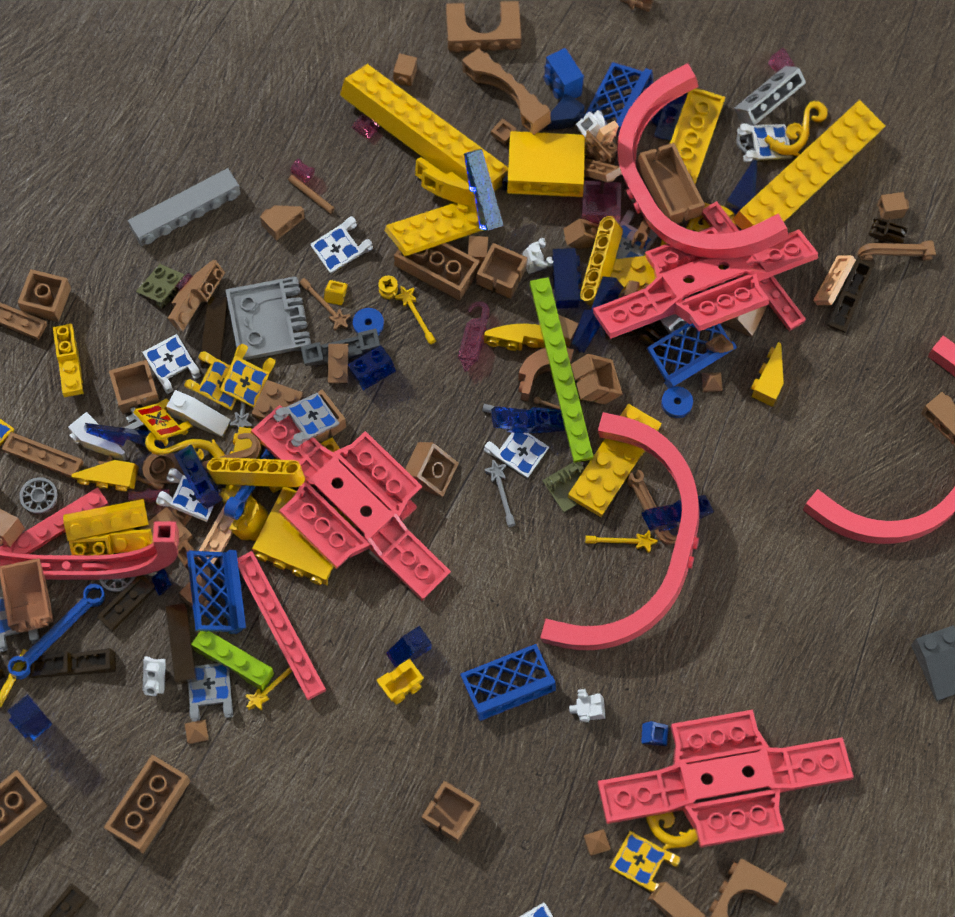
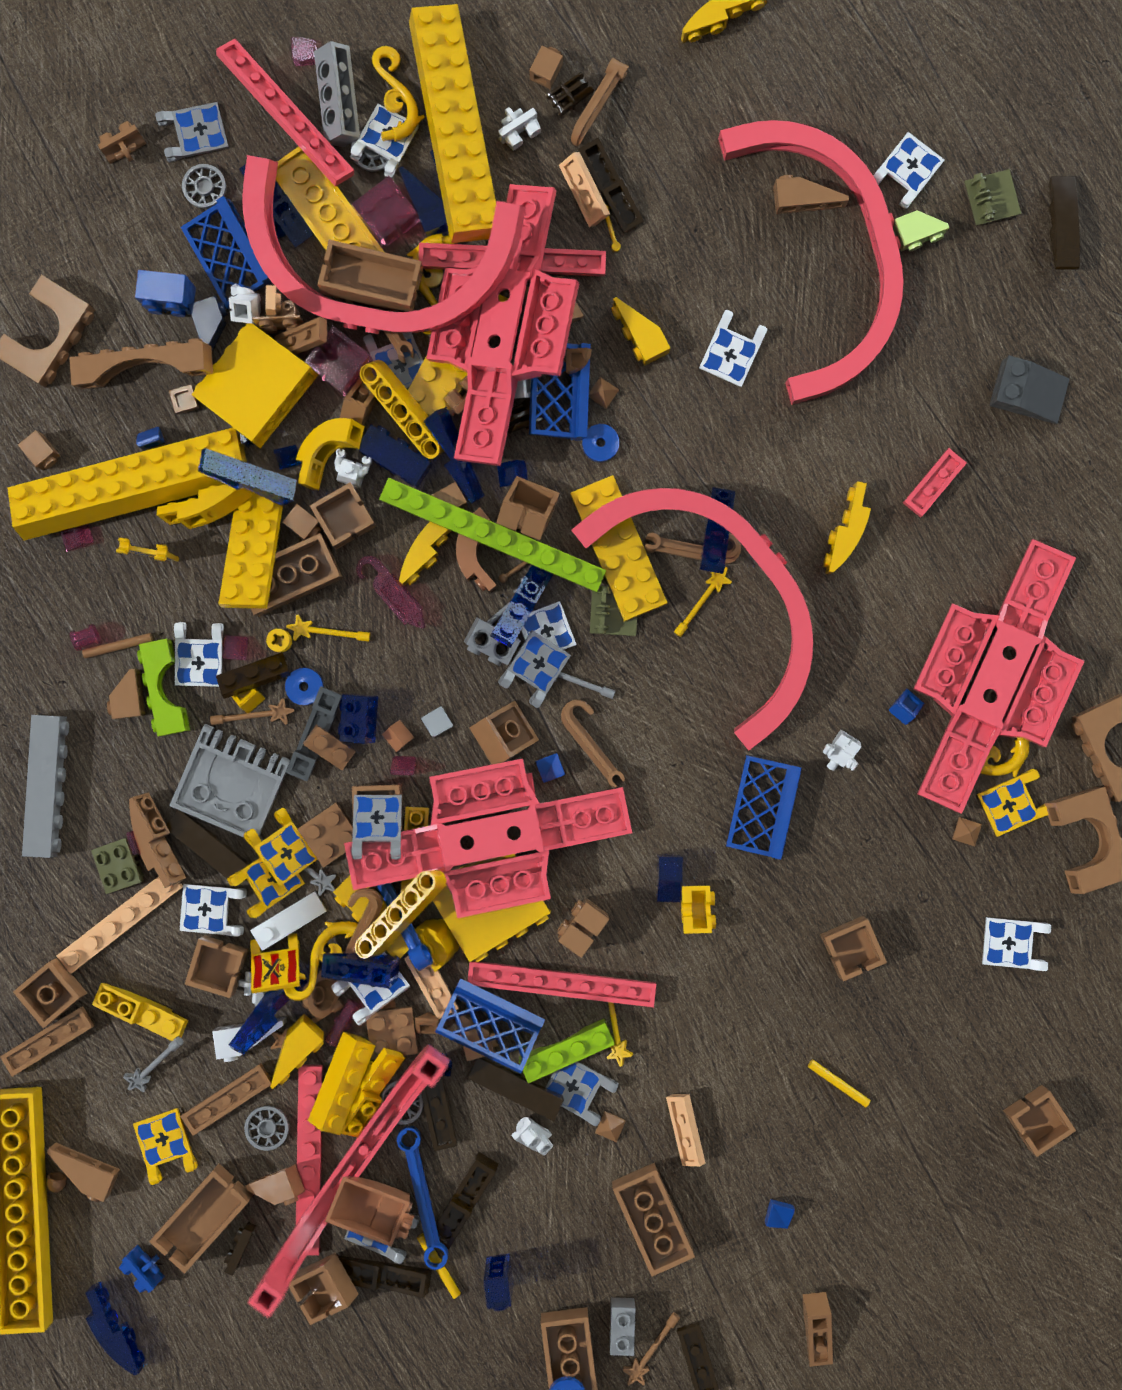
camera: 55 degrees left, 20 degrees up
none -> light nougat plate [57,876,183,974]
none -> yellow flag [116,537,179,562]
none -> light grey piece [123,1037,184,1092]
none -> blue slope [136,427,165,450]
none -> lime arch [137,639,190,736]
none -> light grey flag [155,102,229,162]
none -> light grey wheel [182,164,226,208]
none -> coral plate [216,39,354,187]
none -> dark brown plate [216,652,291,699]
none -> clear pink slope [222,635,248,661]
none -> clear blue slope [274,445,302,470]
none -> yellow arch [296,418,365,491]
none -> clear pink piece [352,176,420,249]
none -> nougat slope [382,720,415,752]
none -> clear pink slope [390,756,416,775]
none -> light grey slope [421,706,454,738]
none -> light grey brick [464,617,521,666]
none -> clear blue slope [497,460,528,487]
none -> white hips [498,107,541,151]
none -> light grey flag [498,630,571,708]
none -> blue slope [535,753,565,783]
none -> medium nougat piece [557,897,609,958]
none -> medium nougat piece [561,700,625,788]
none -> yellow hinge [605,204,621,252]
none -> light grey brick [609,1298,635,1356]
none -> medium nougat piece [623,1312,680,1386]
none -> light nougat plate [666,1094,705,1167]
none -> white flag [699,310,767,387]
none -> blue slope [765,1199,795,1229]
none -> yellow bar [808,1059,871,1108]
none -> yellow slope [823,482,871,574]
none -> coral plate [903,448,967,517]

